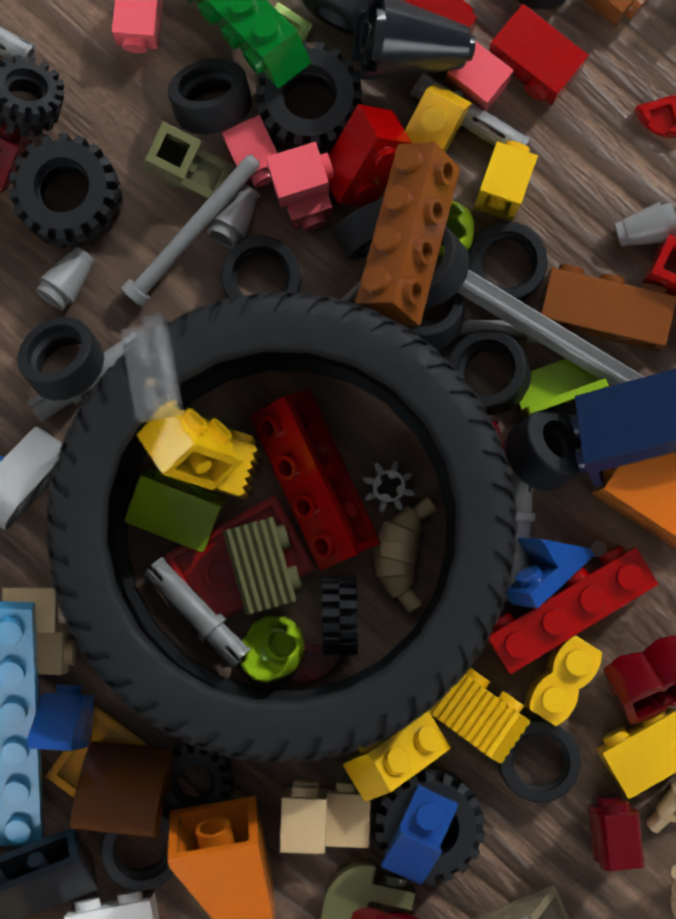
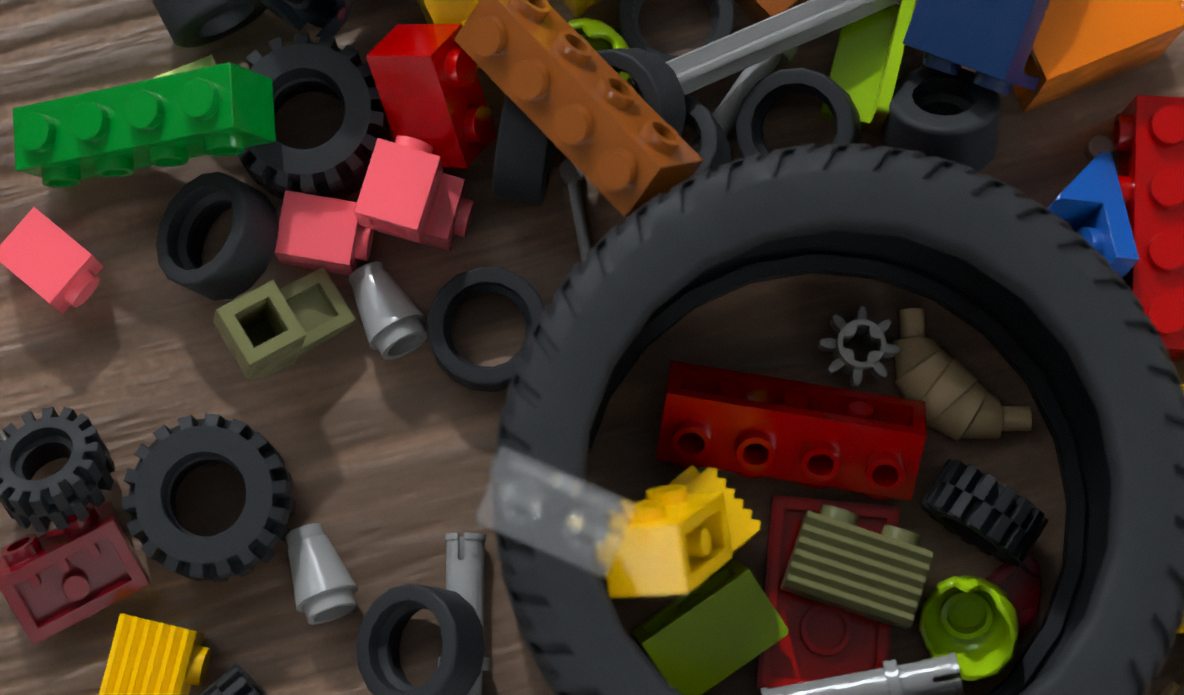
camera: 60 degrees left, 5 degrees down
light grey bar [121,154,260,307] -> none

